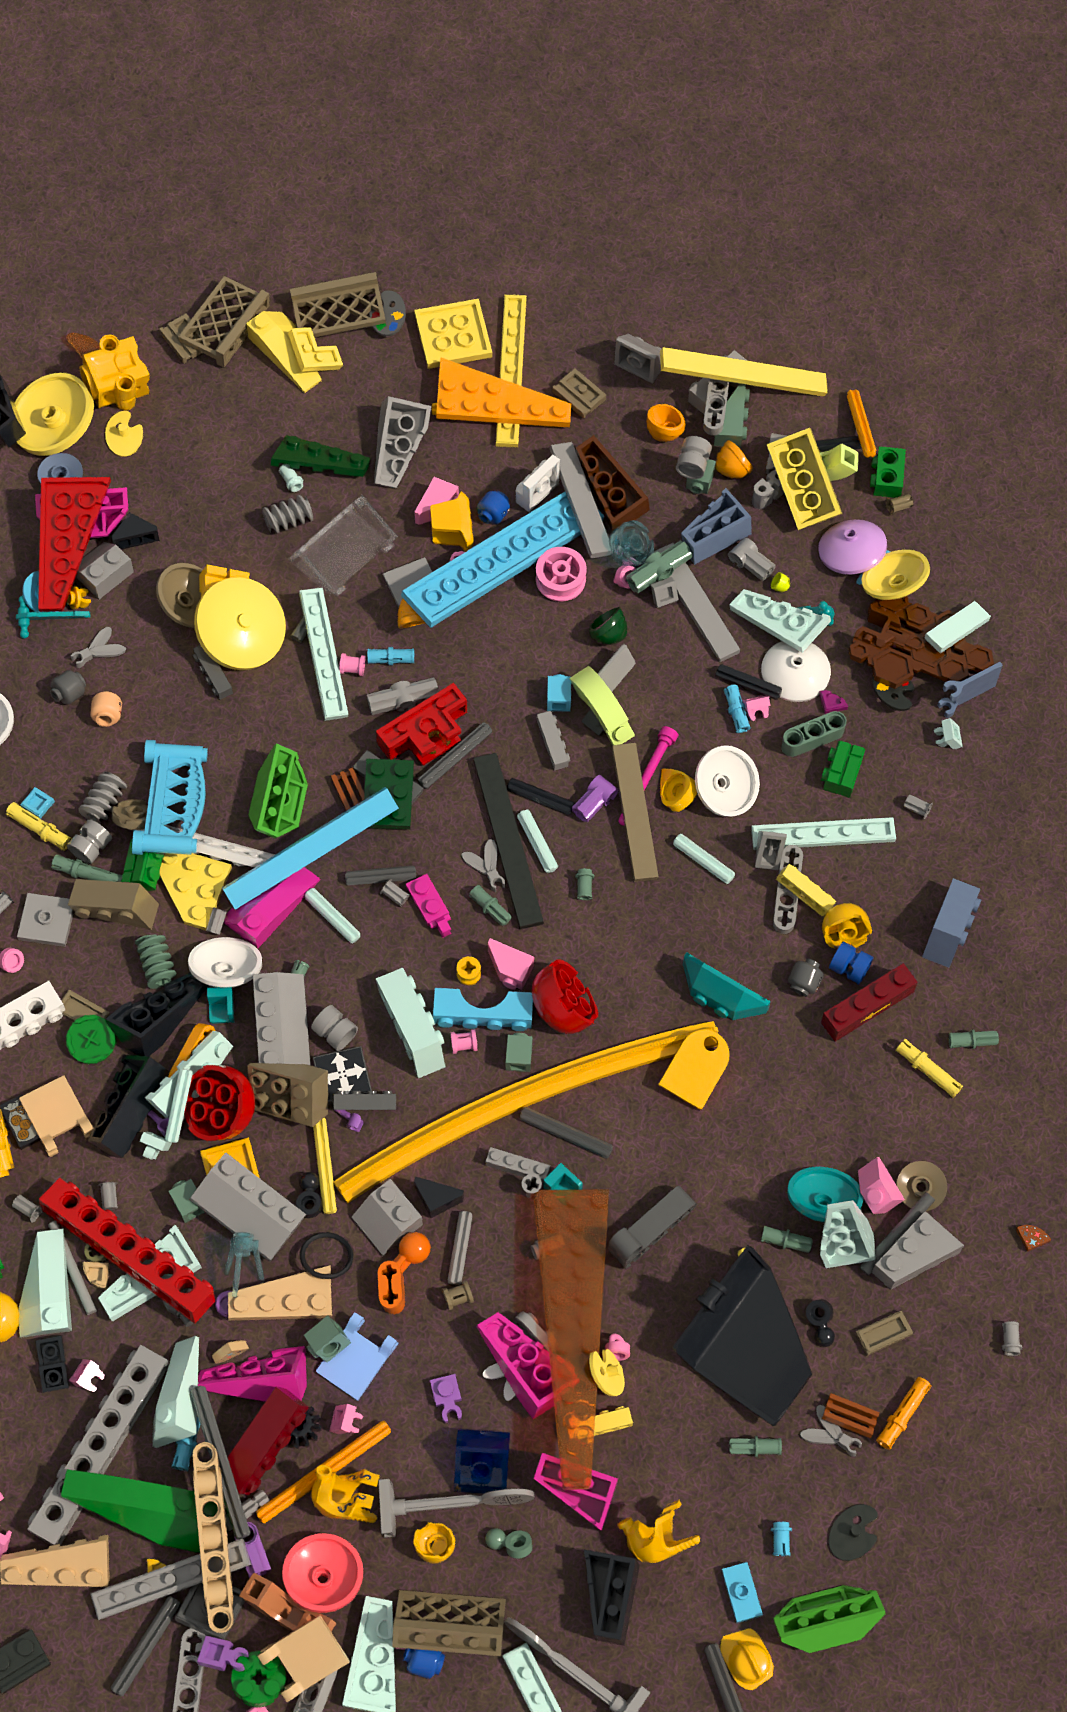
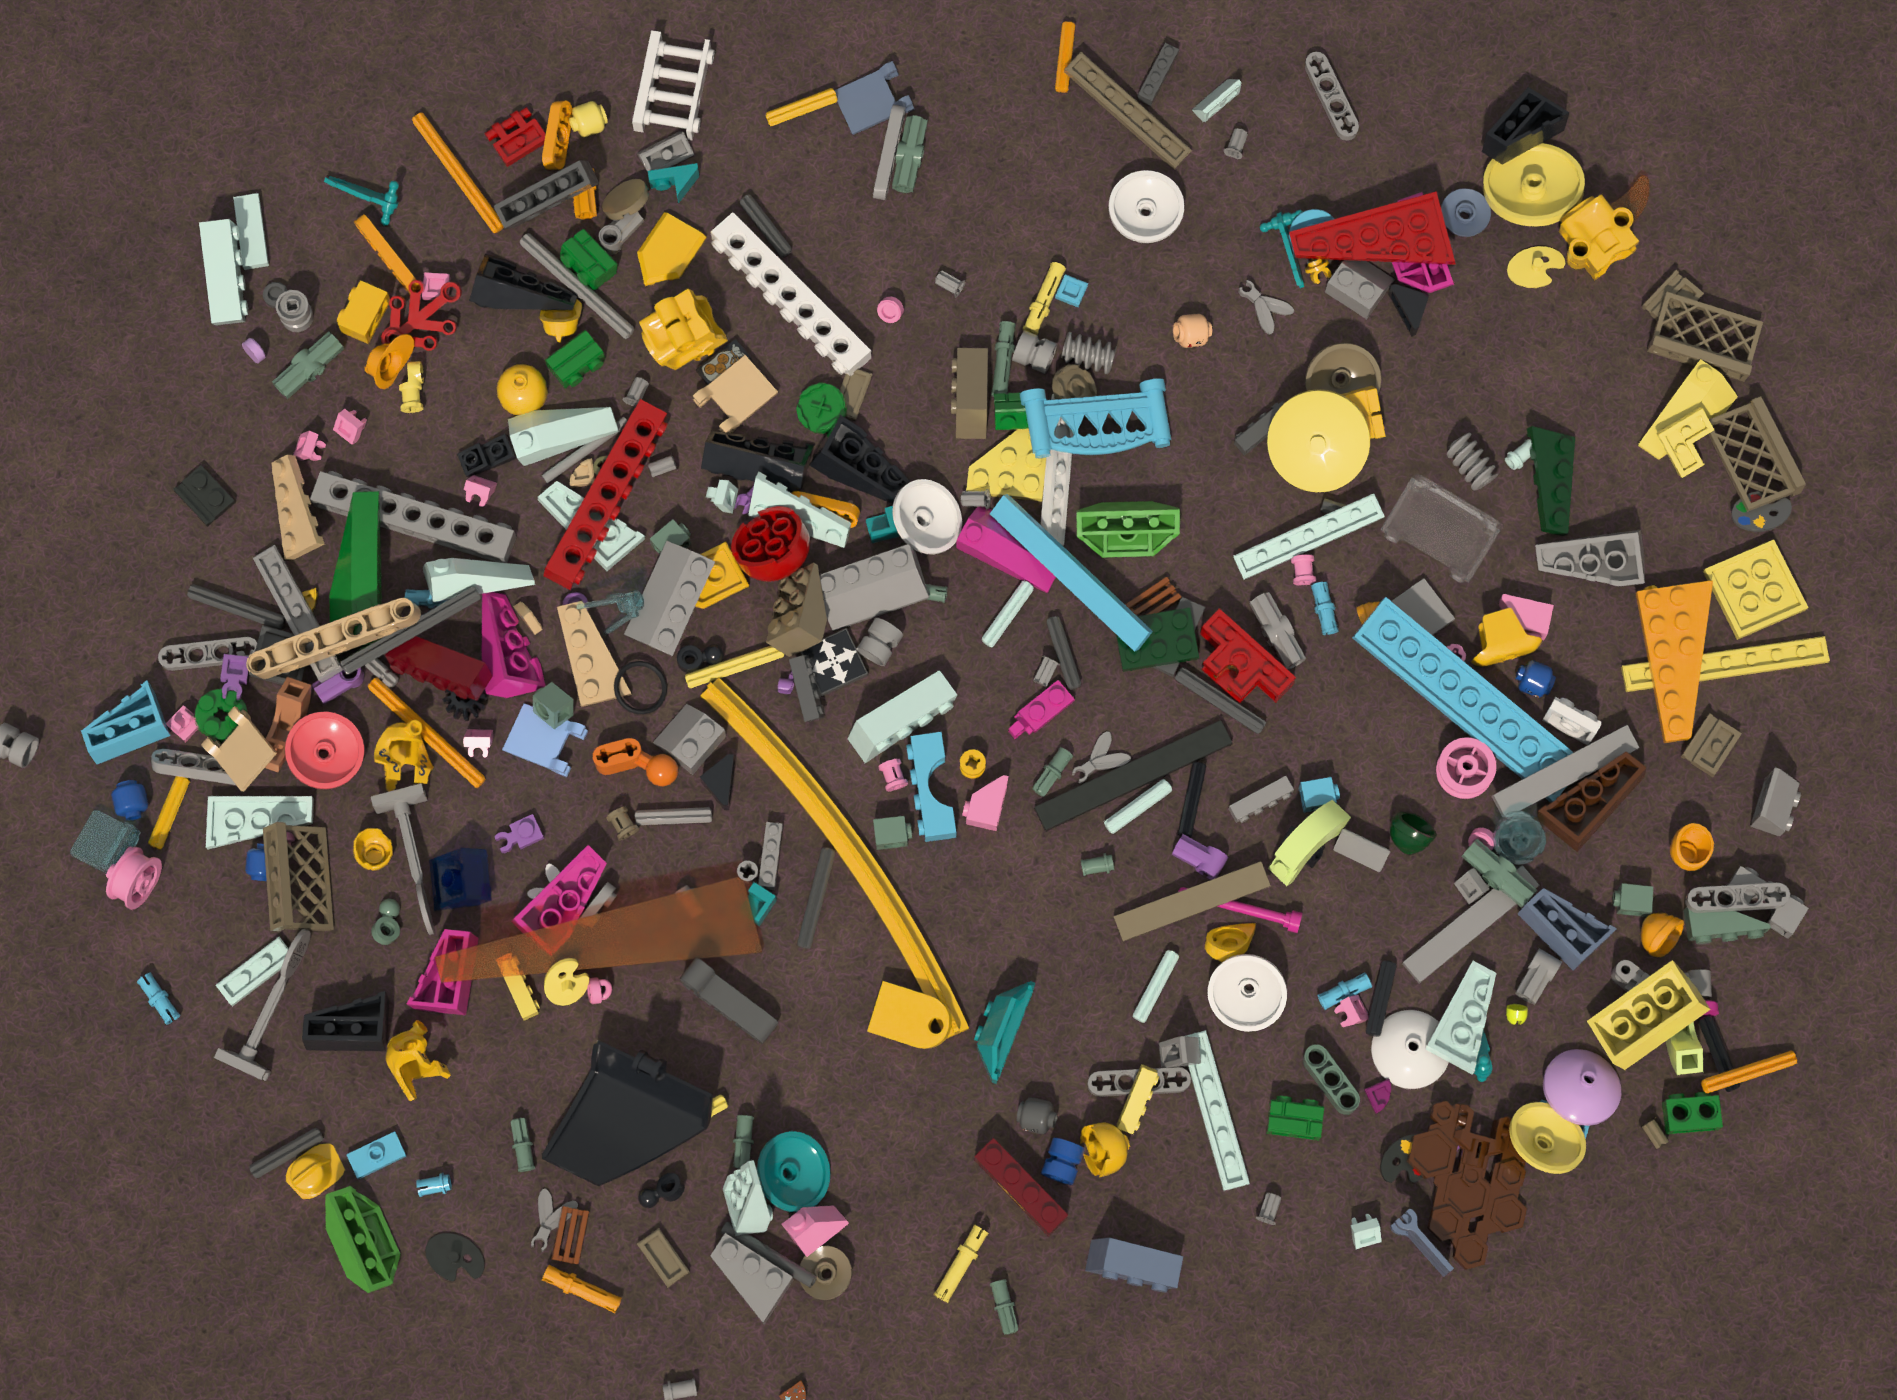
camera: 80 degrees right, 10 degrees up
light grey plate [17,893,74,947] -> none
dark grey head [50,670,86,705] -> none
sand green piece [135,935,177,989] -> none
light aqua axle [165,1068,193,1143] -> none
red cylinder [532,959,598,1034] -> none
light yellow tile [660,347,827,396] -> none
light grey wheel [676,436,712,479] -> none
light aqua tile [925,601,991,653] -> none

